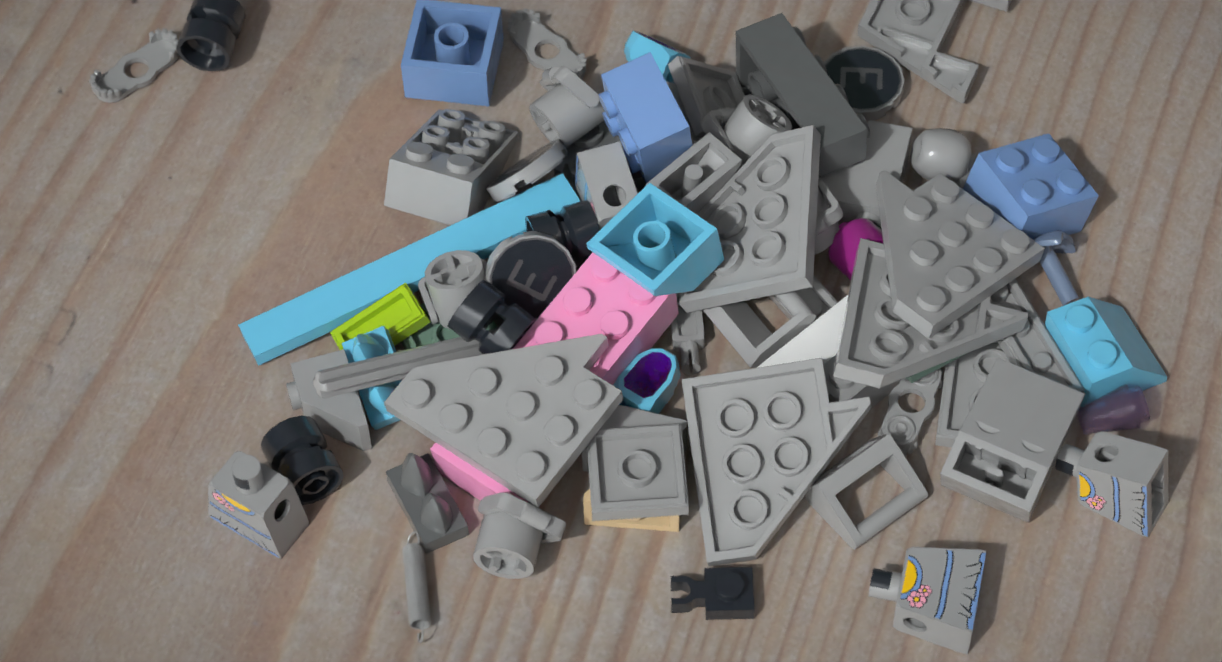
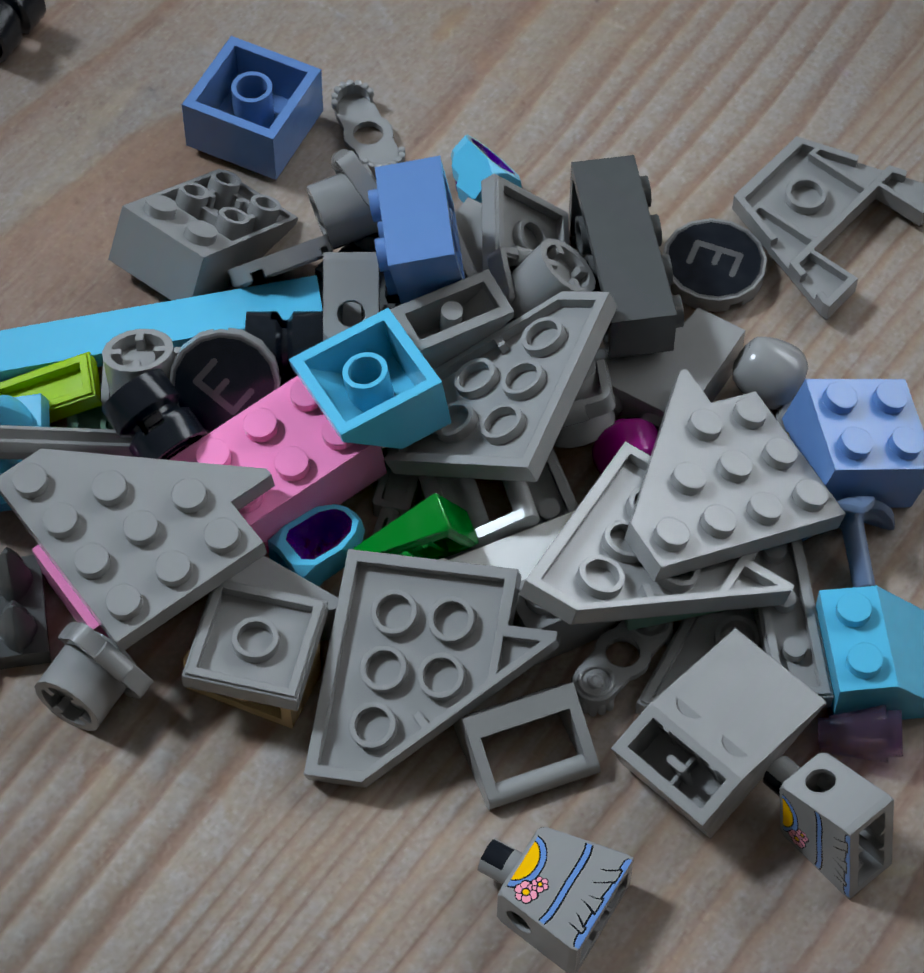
camera: 15 degrees right, 0 degrees up
black plate [671,567,755,620] -> none
none -> green slope [346,493,479,560]

